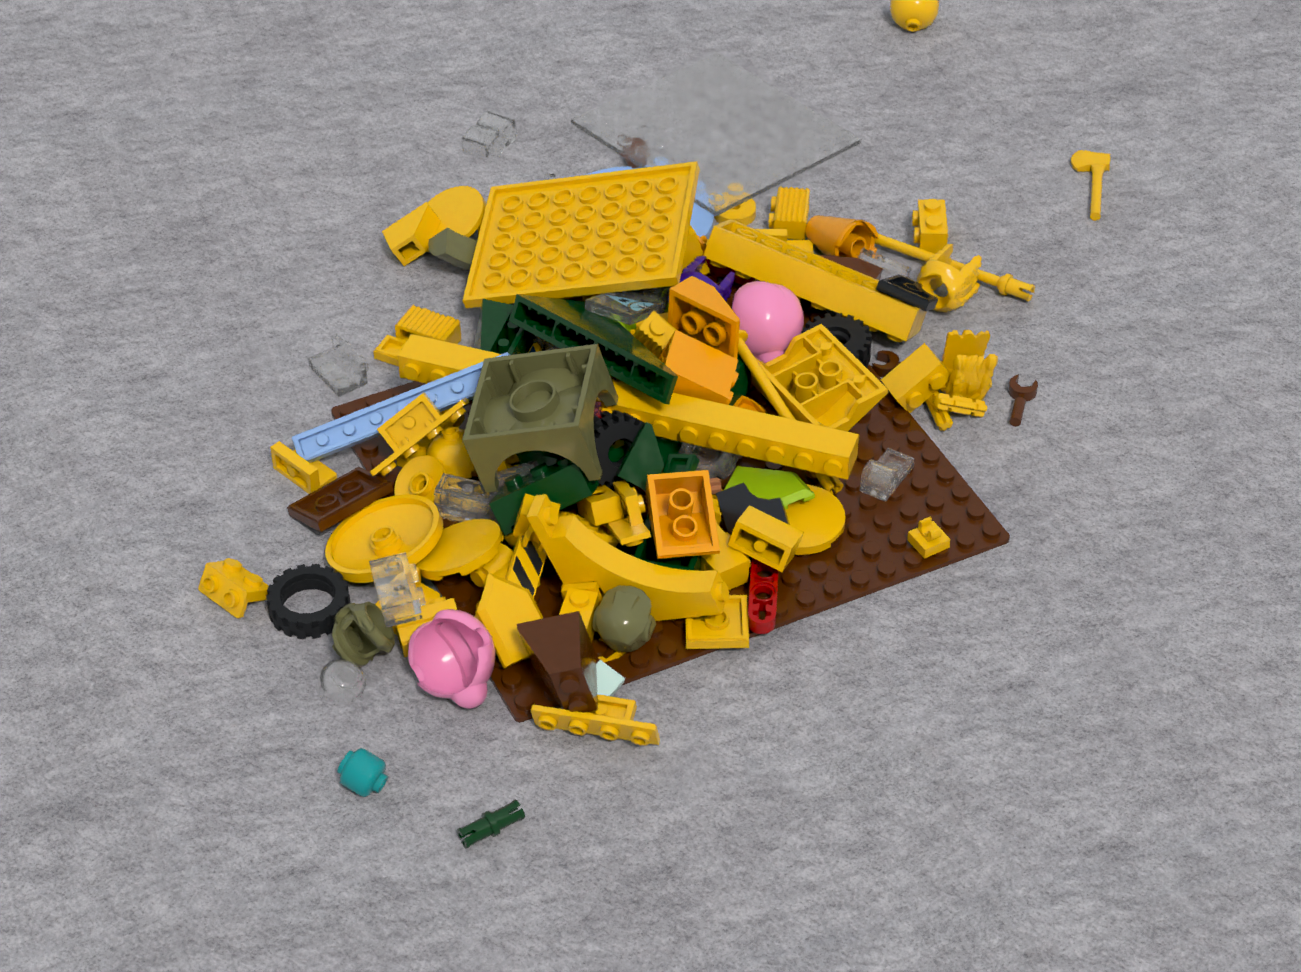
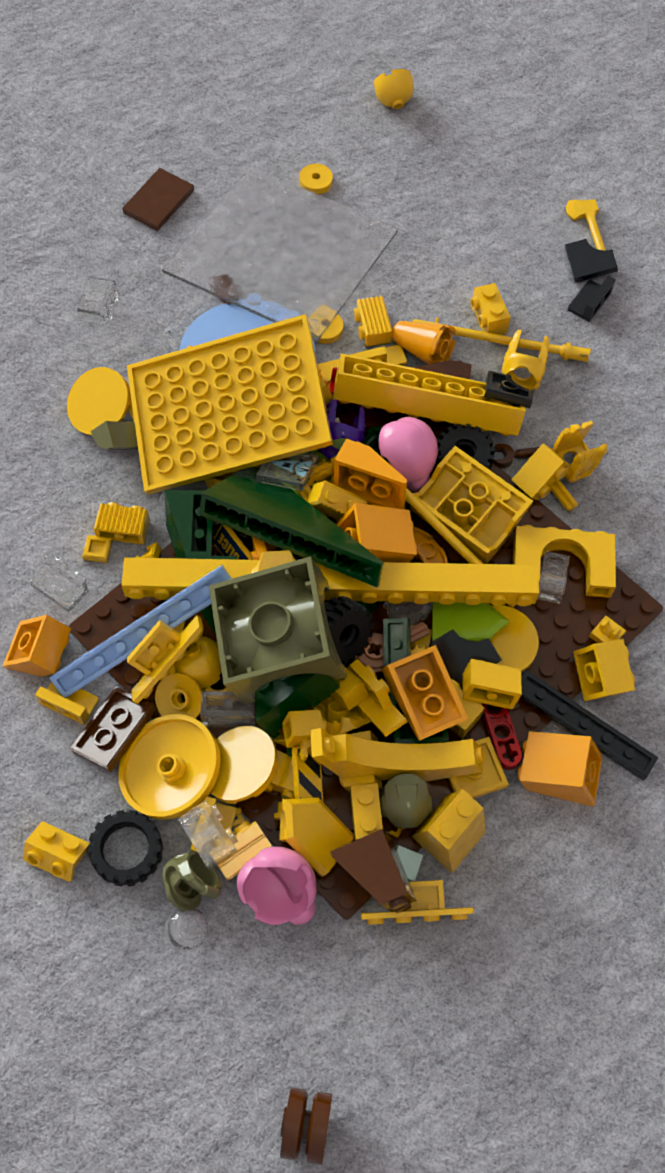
camera: 20 degrees left, 20 degrees up
teal head [337,748,388,797] -> none
yellow slope [382,202,441,266] -> none
dark green pin [457,799,525,849] -> none
dark green slope [616,421,664,491] -> none
clear tile [858,248,912,278] -> none
yellow axle [933,393,987,417] -> none
reddish brown piece [1008,374,1038,427] -> none
none -> light orange slope [3,615,71,677]
none -> reddish brown tile [122,168,194,231]
none -> reddish brown wheel [280,1087,332,1165]
none -> yellow piece [299,163,333,195]
none -> yellow slope [411,789,486,873]
none -> yellow arch [512,525,616,598]
none -> light orange slope [518,731,603,806]
none -> black tile [520,670,658,781]
none -> black tile [565,239,618,283]
none -> black panel [568,276,616,322]
none -> yellow brick [573,639,635,702]

